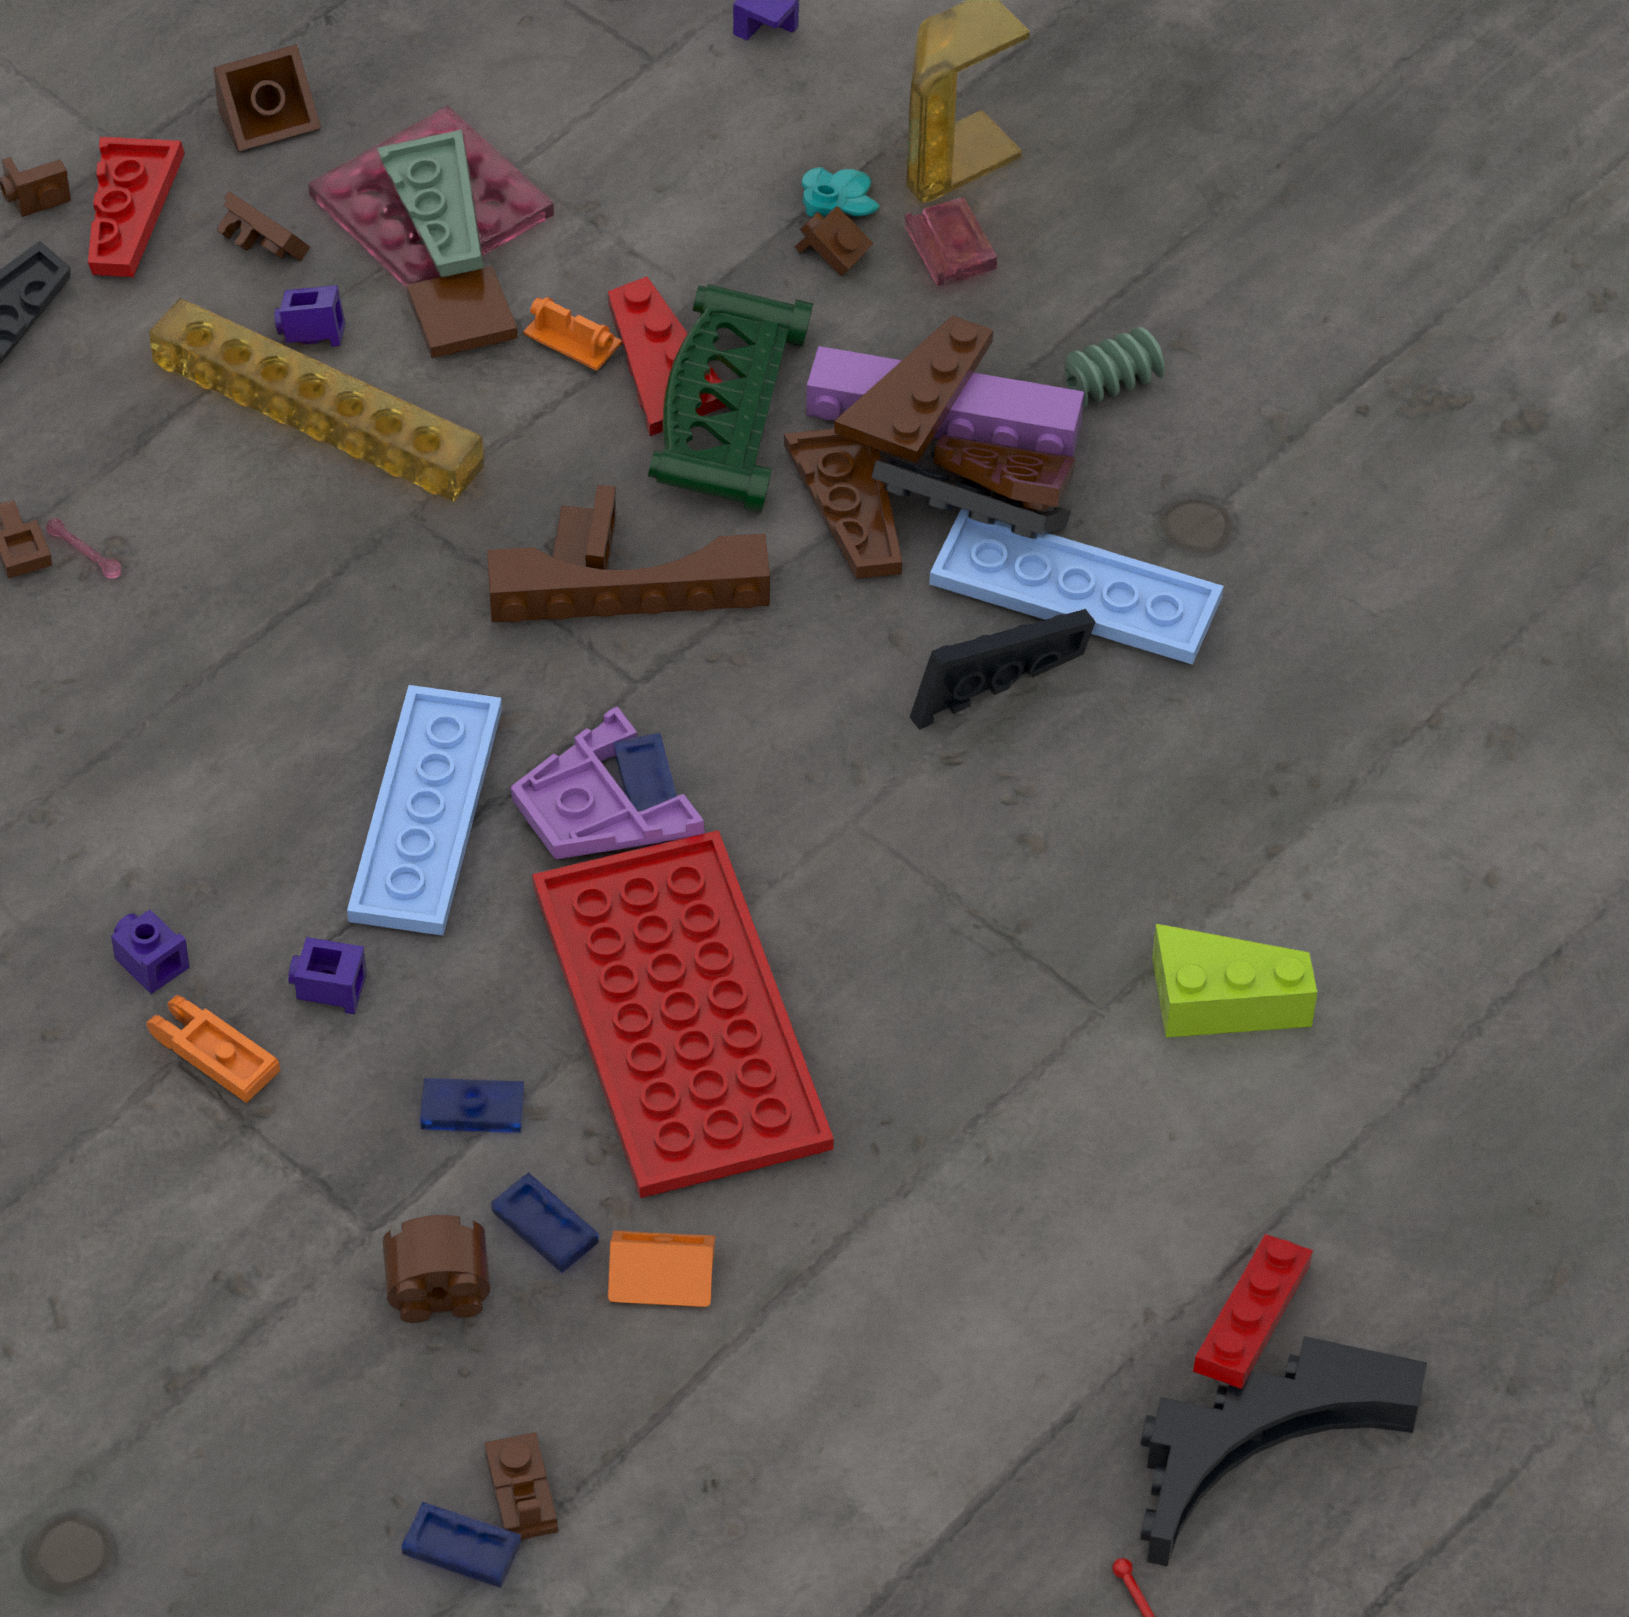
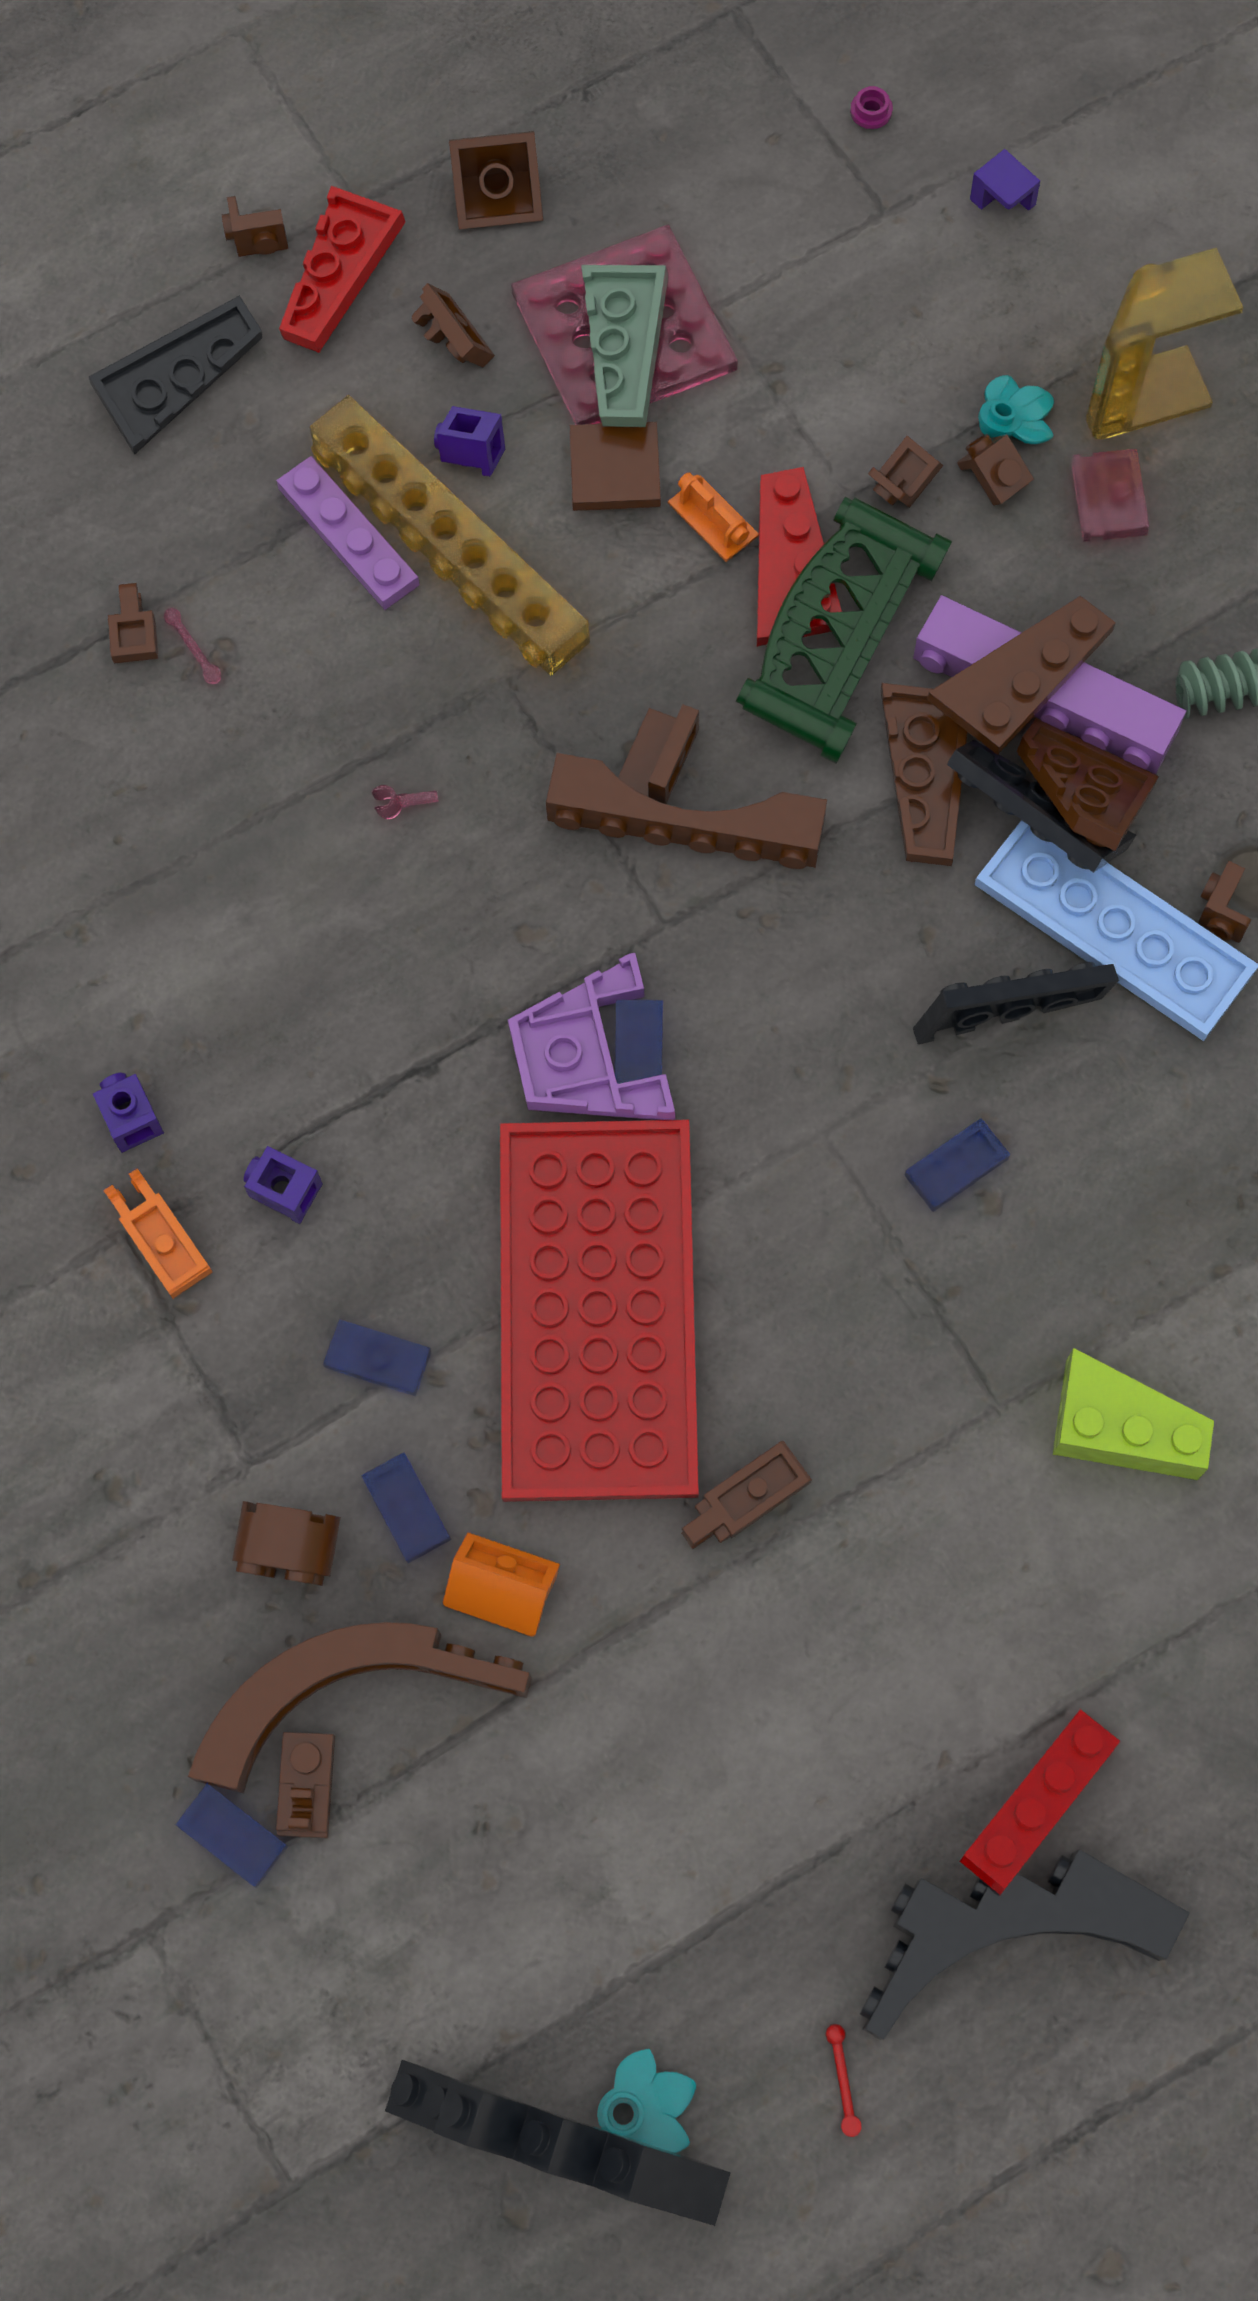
camera: 20 degrees right, 20 degrees up
light blue plate [347,685,502,936] -> none
none -> reddish brown arch [188,1622,532,1794]
none -> medium lavender plate [276,456,419,610]
none -> clear pink hand [372,785,438,819]
none -> reddish brown hinge [681,1441,812,1549]
none -> reddish brown bracket [868,436,944,508]
none -> clear blue plate [904,1118,1010,1212]
none -> reddish brown bracket [1198,861,1251,943]

